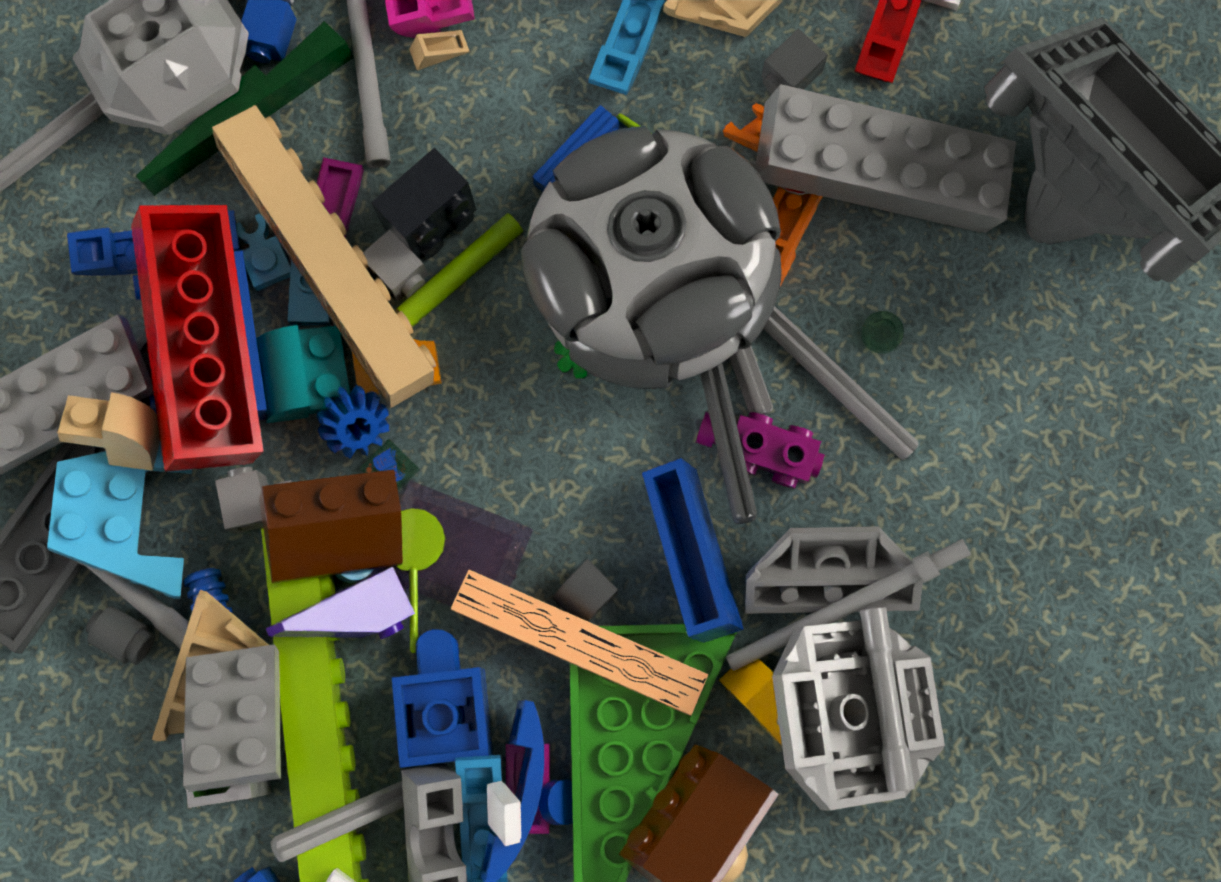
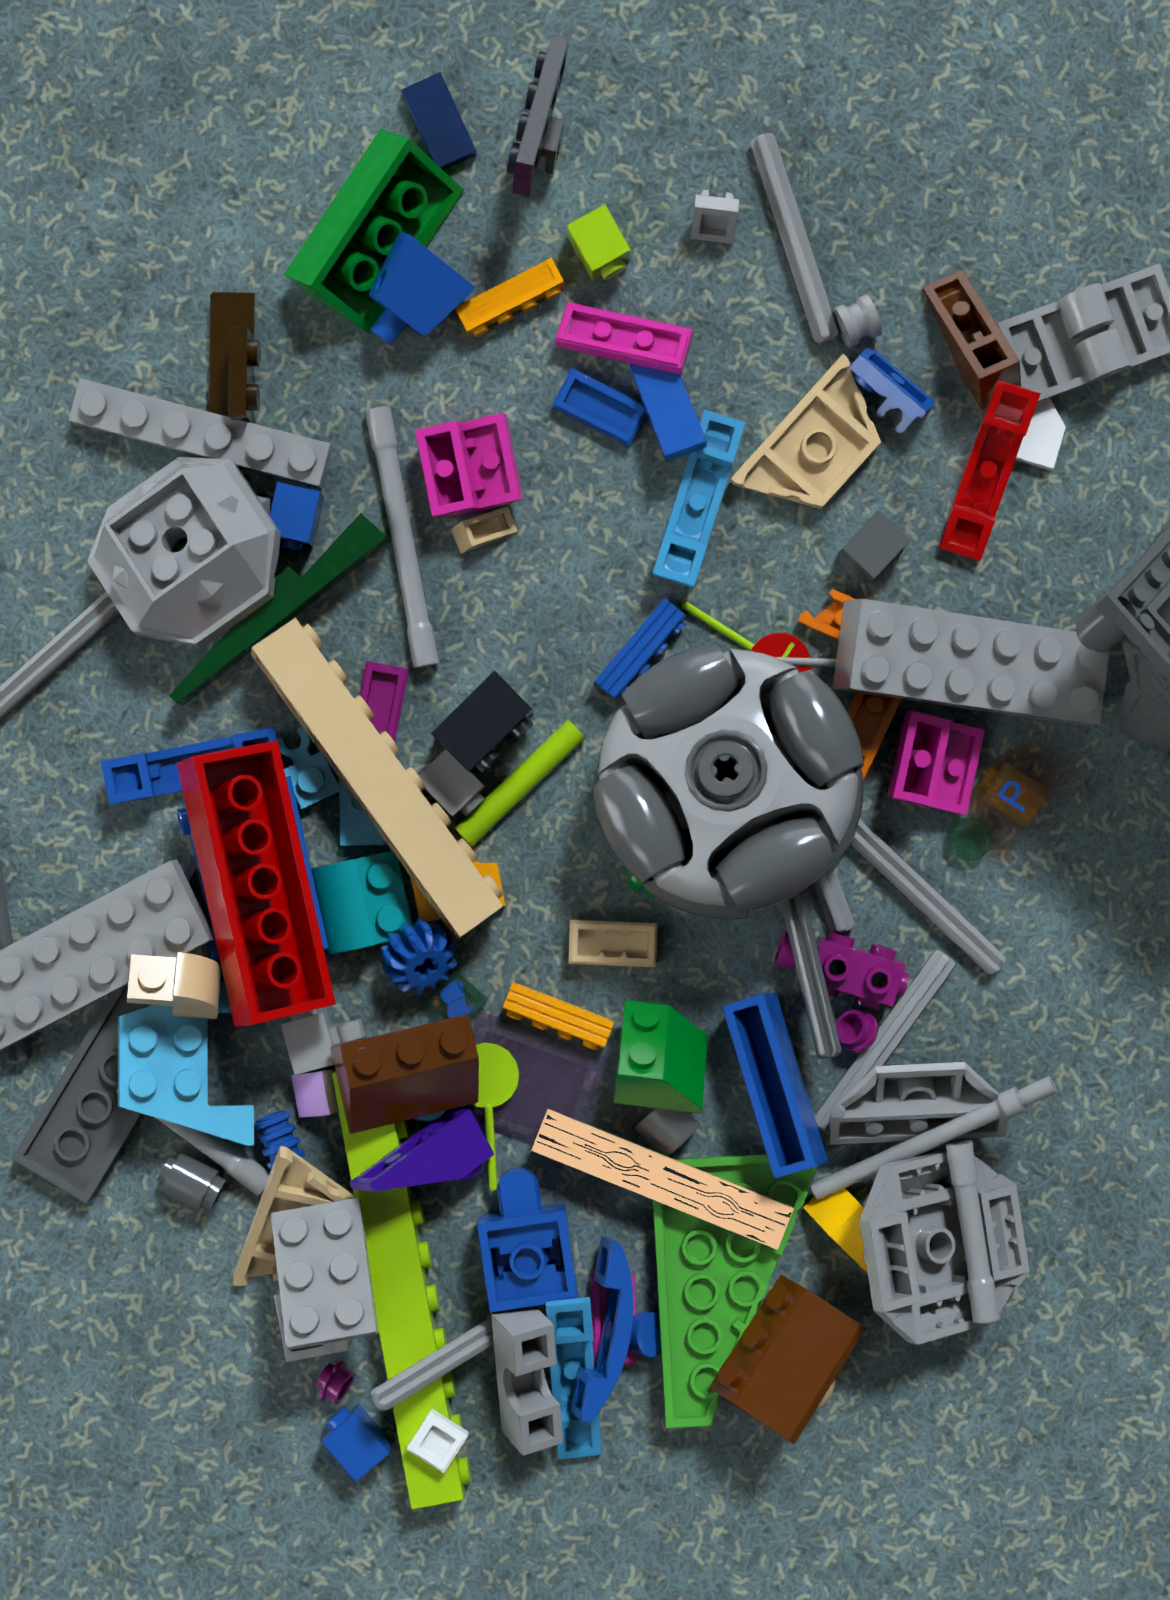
camera: 10 degrees left, 10 degrees up
white tile [487,781,521,846] -> none
none -> lavender tile [291,1069,339,1118]
none -> magenta plate [316,1361,355,1404]
none -> light orange piece [502,982,614,1050]
none -> tan plate [568,919,658,967]
none -> green slope [613,1000,708,1114]
none -> light grey axle [814,950,956,1135]
none -> magenta plate [836,1009,878,1053]
none -> dark pink brick [887,711,985,815]
none -> clear orange brick [975,762,1050,828]

